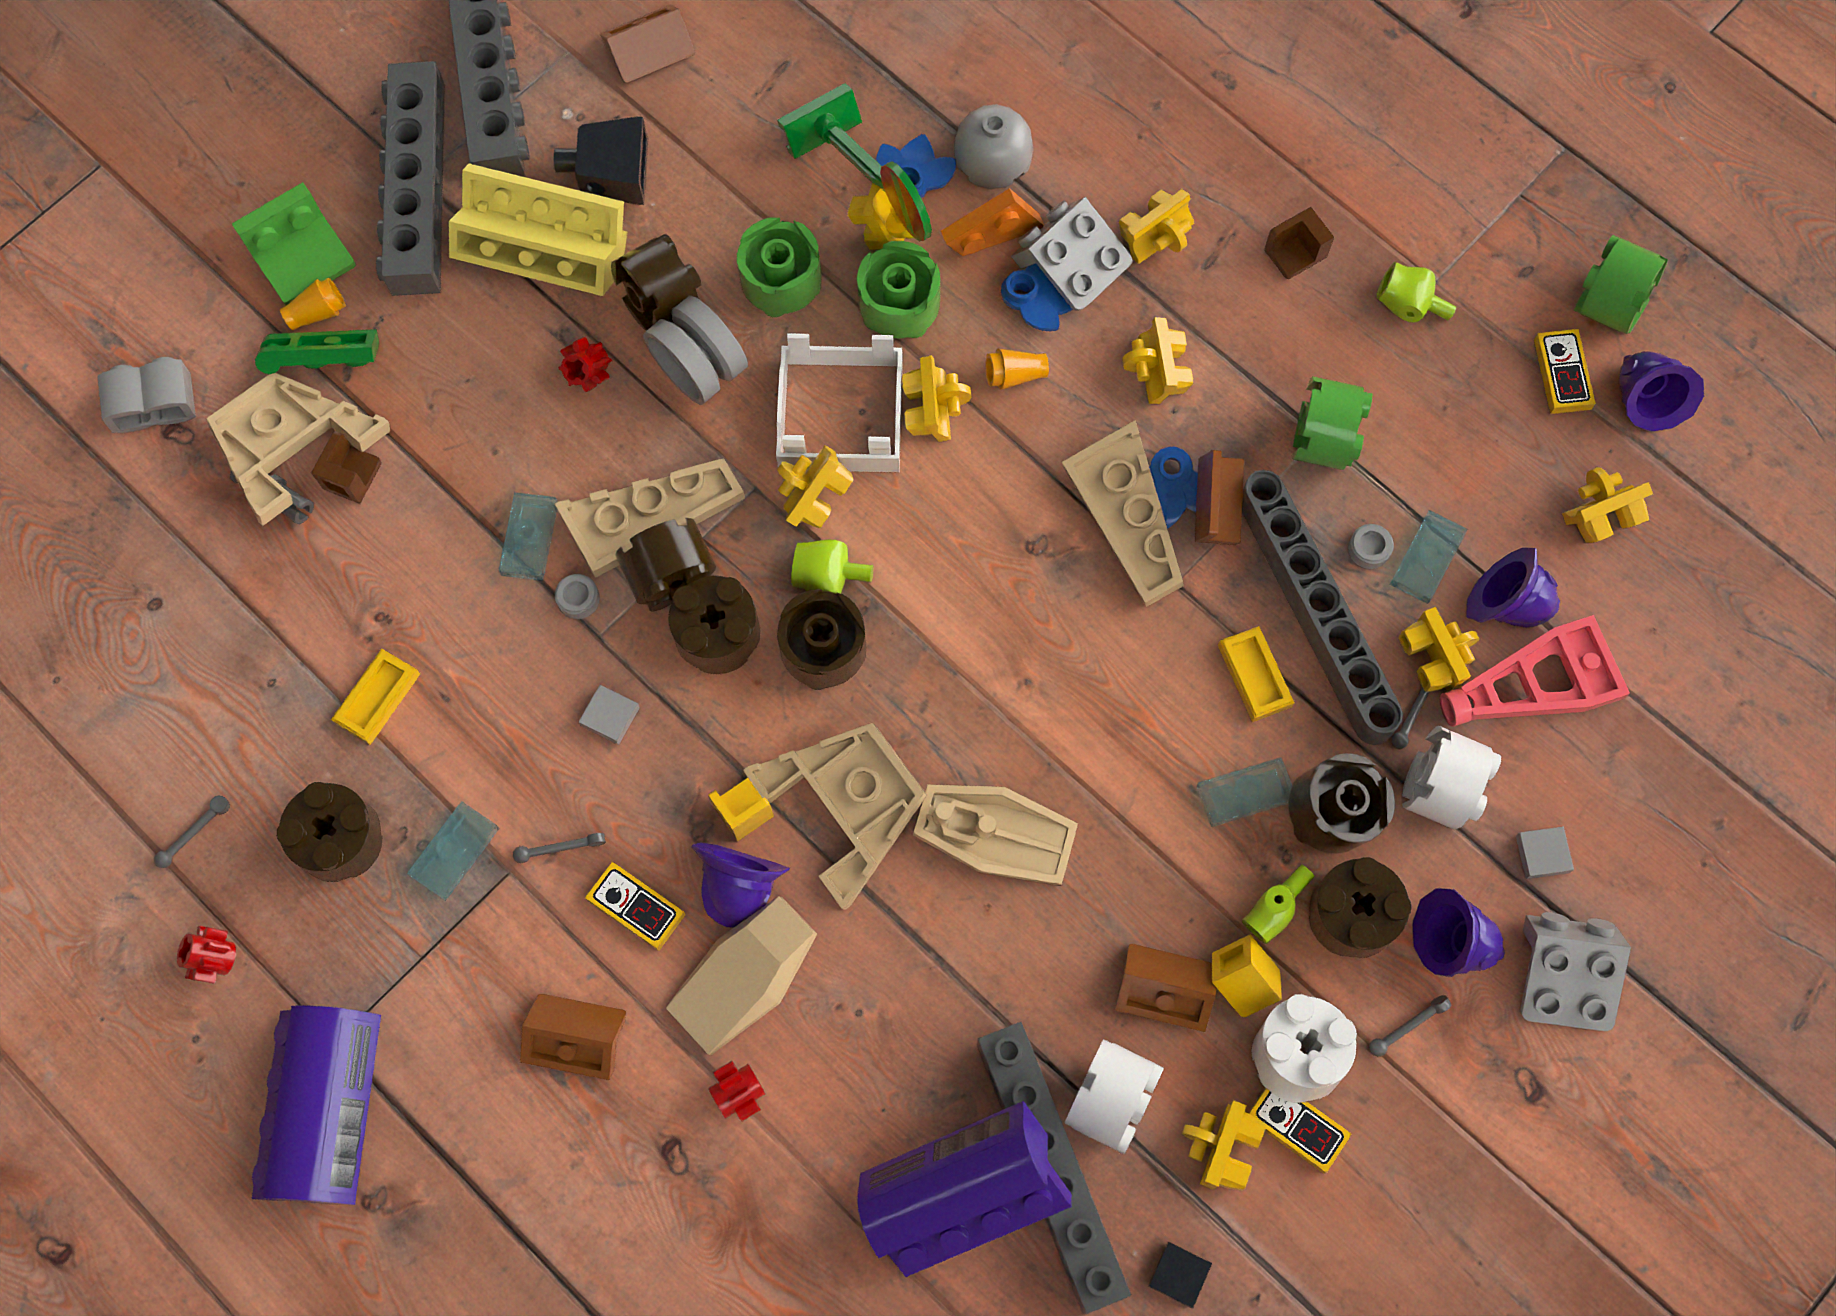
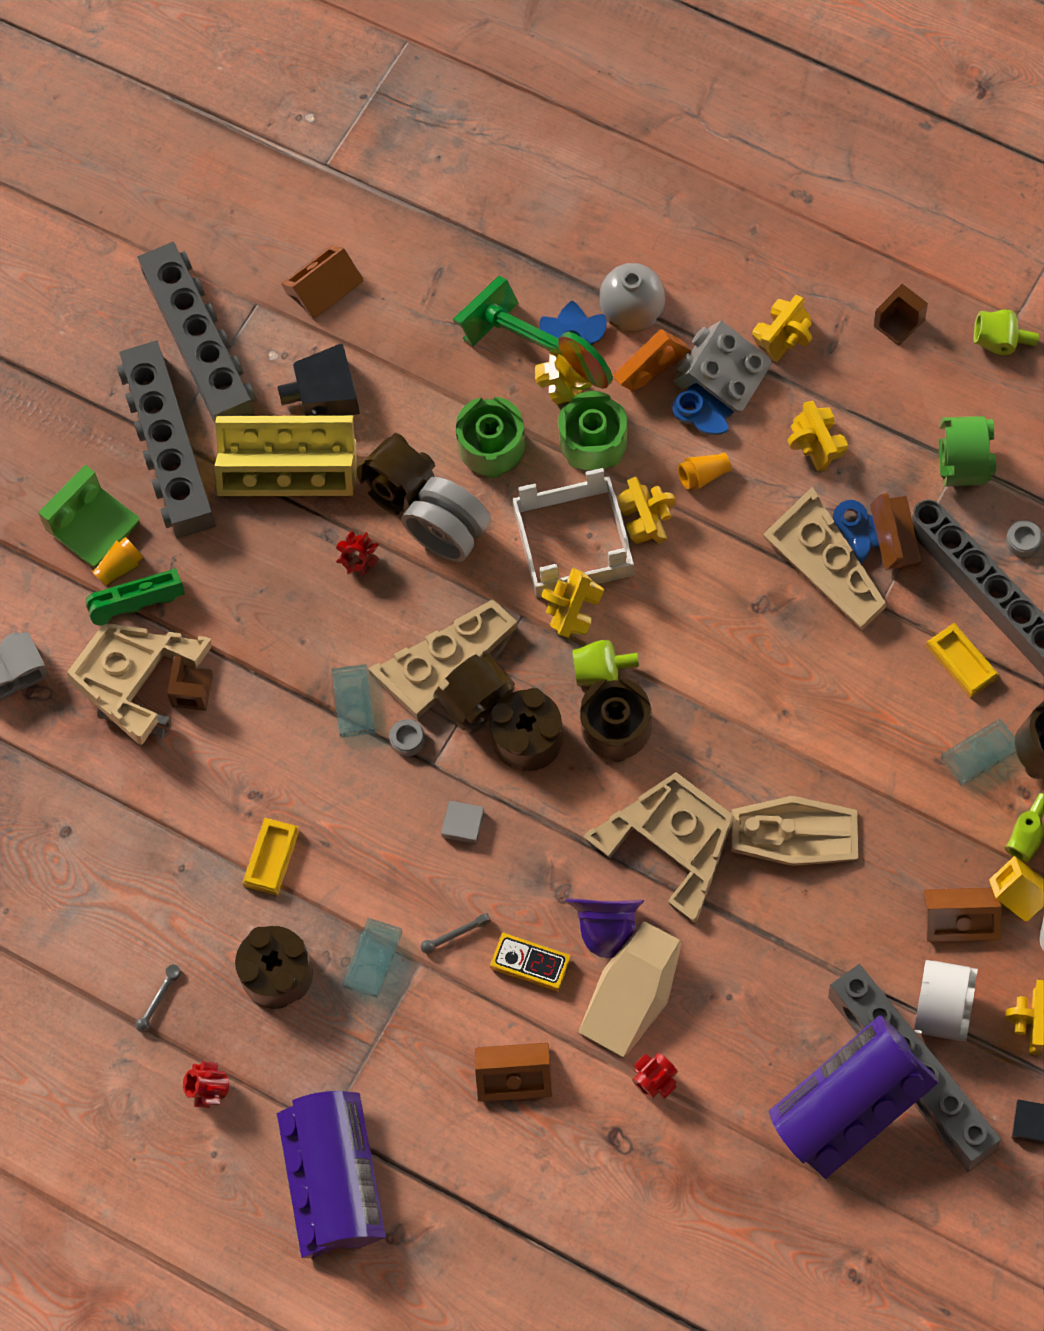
camera: 10 degrees left, 5 degrees down
yellow panel [708,778,774,841] -> none

